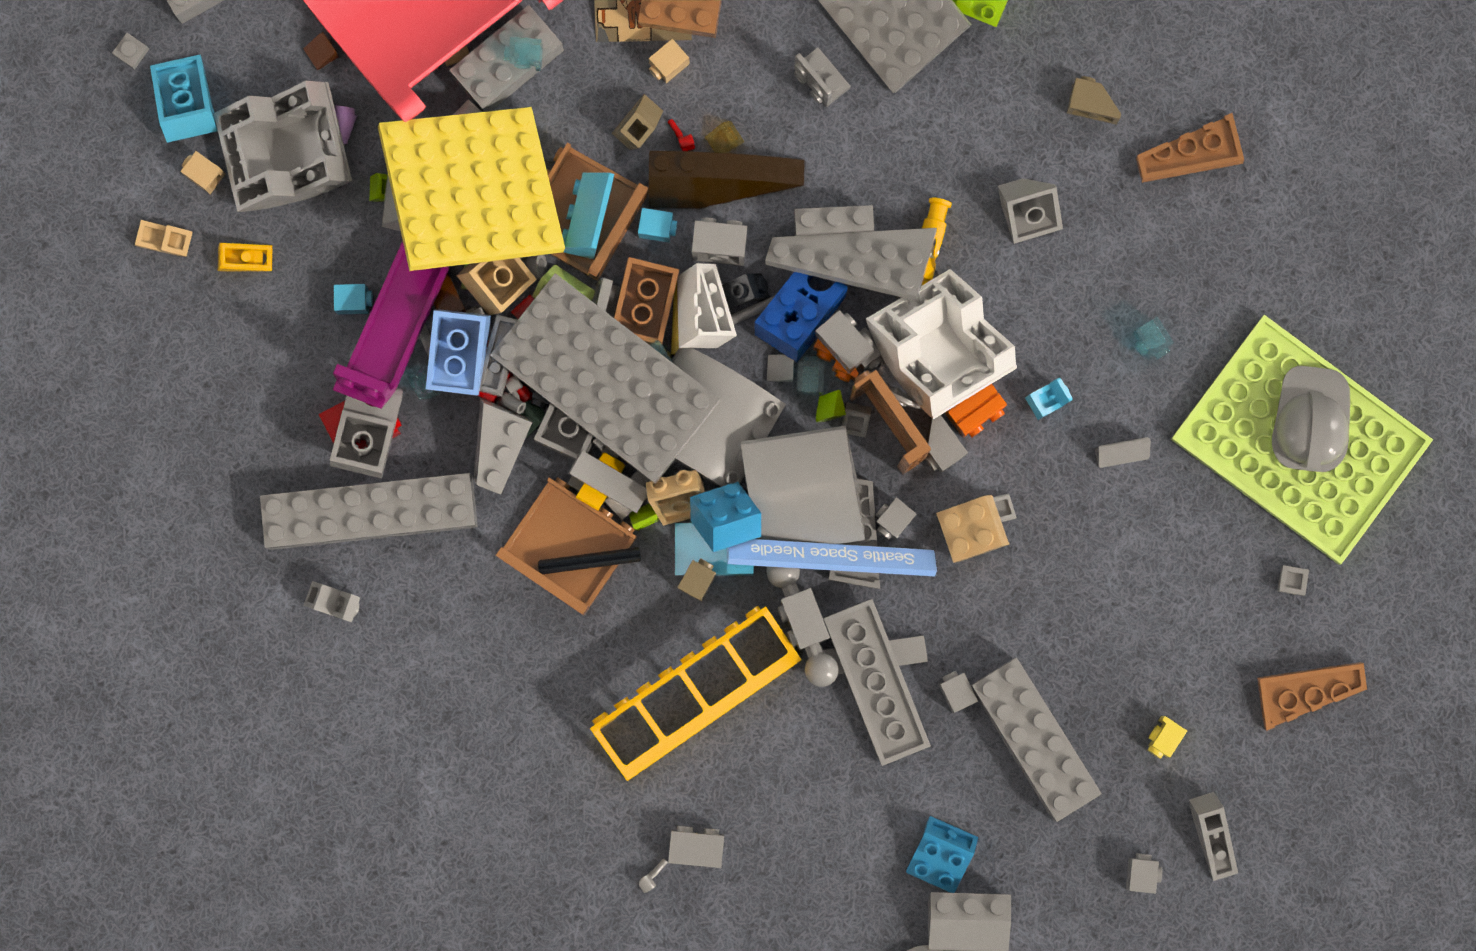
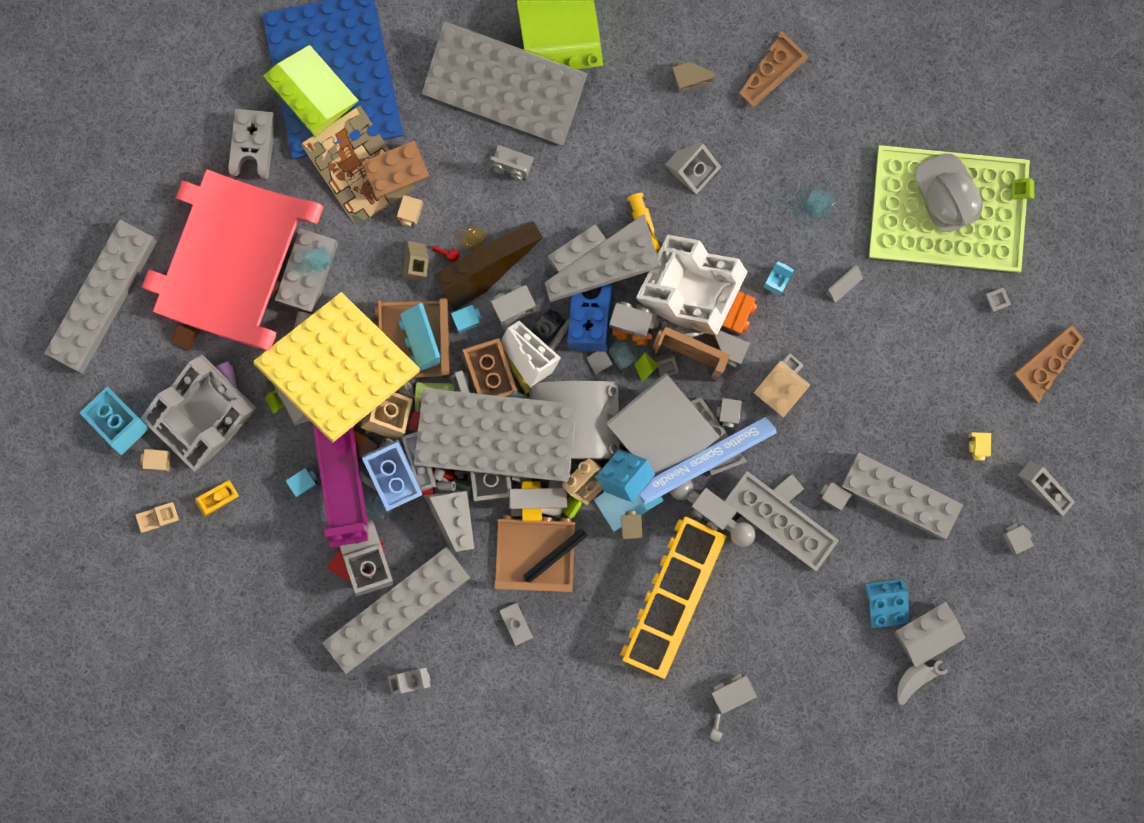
camera: 35 degrees left, 0 degrees up
light grey plate [112,33,149,70] -> none
none -> light grey plate [500,603,533,646]
none -> lime slope [1011,178,1034,199]

